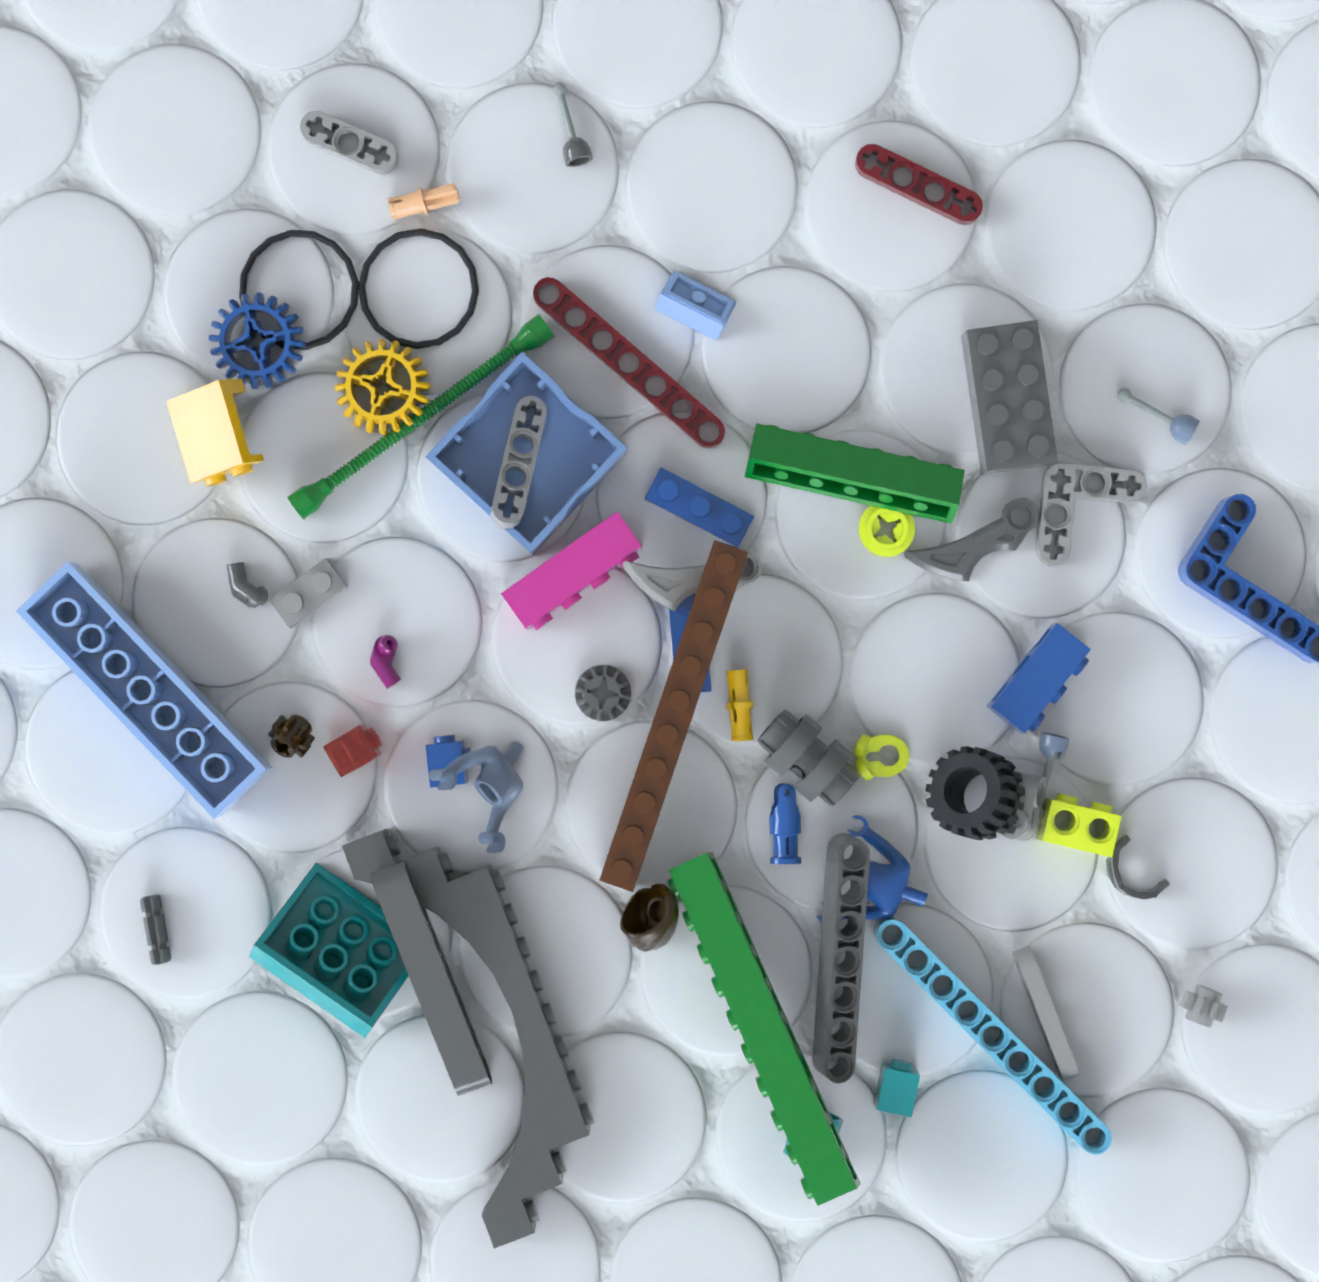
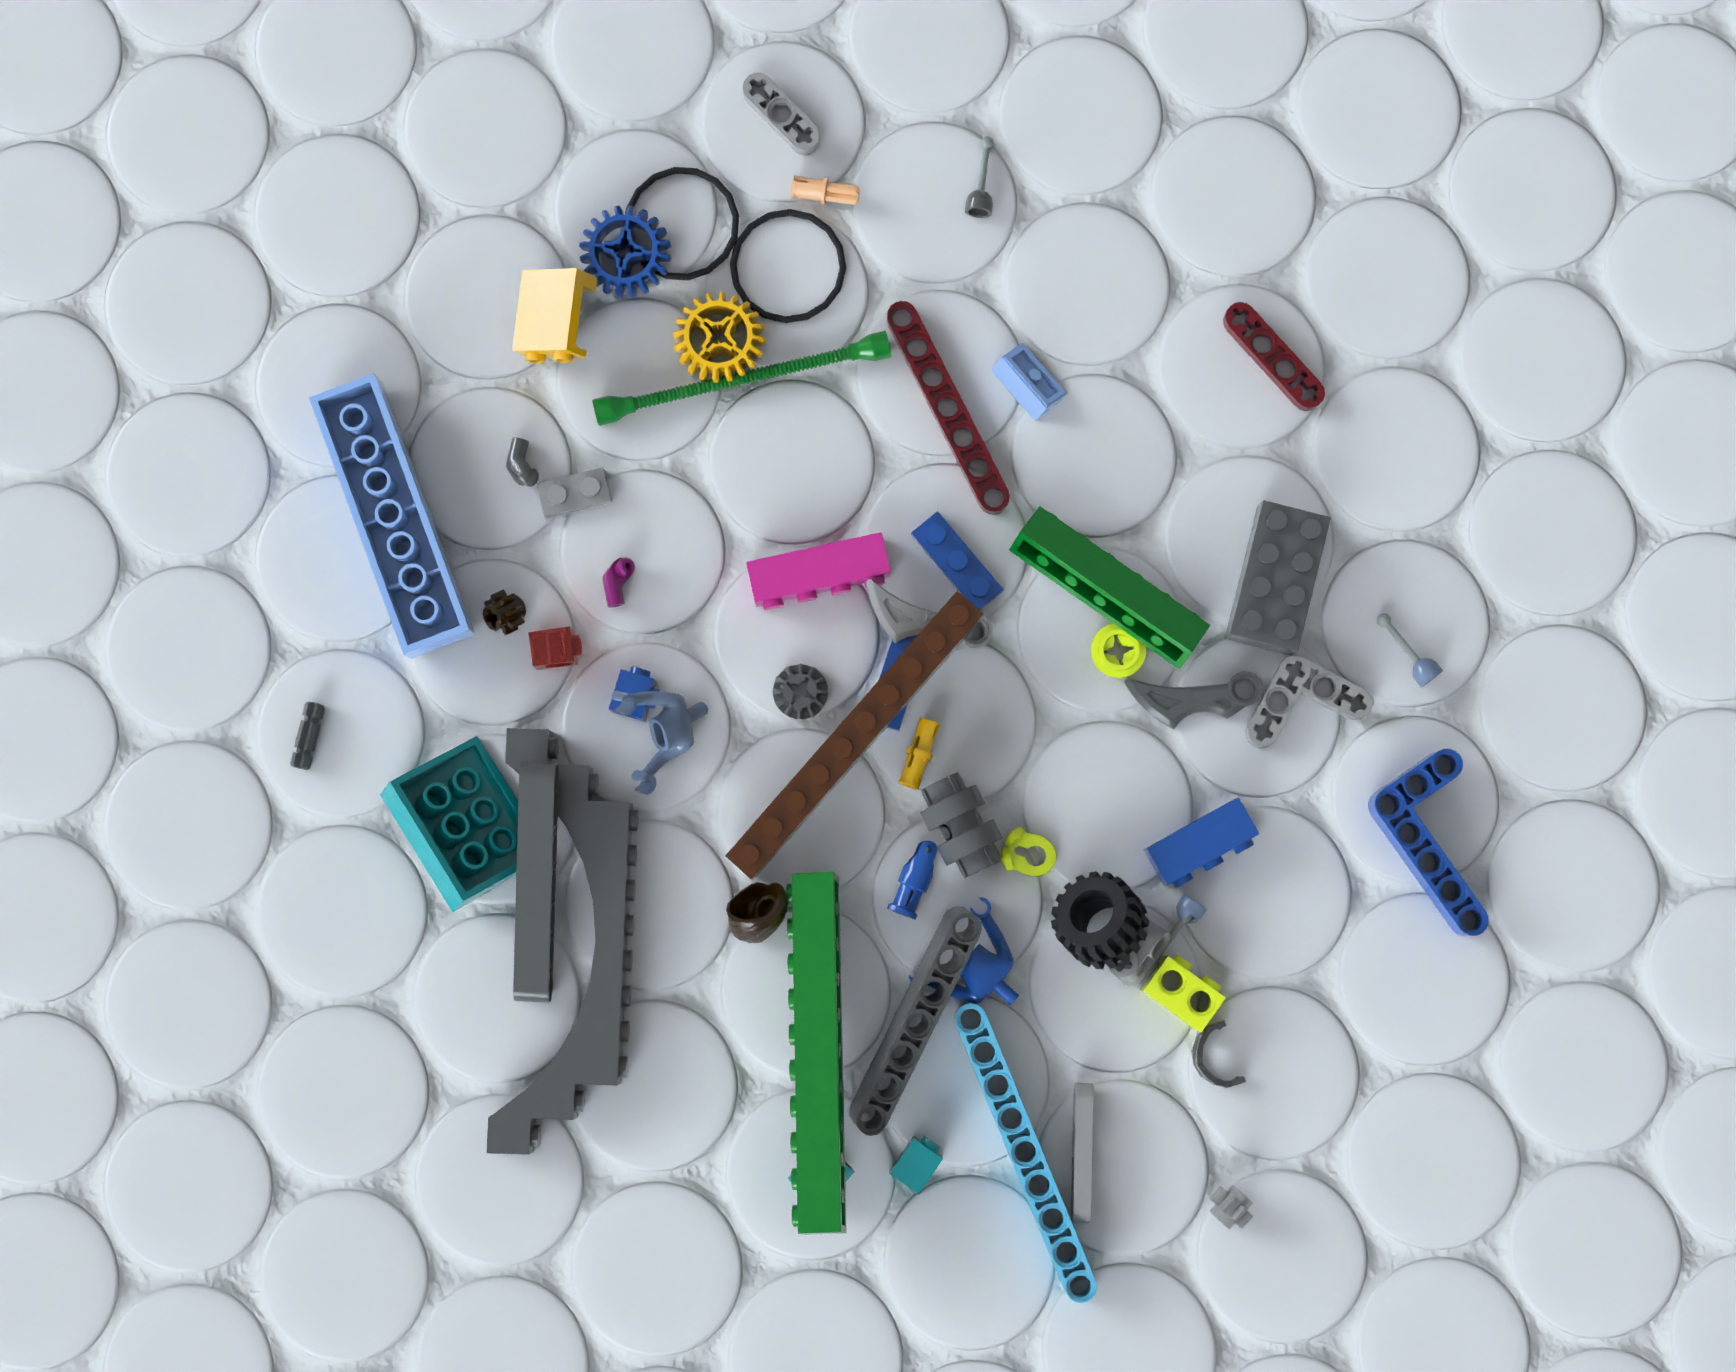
camera: 25 degrees right, 5 degrees down
medium blue tile [426,352,628,555] -> none
light grey beam [490,395,547,529] -> none

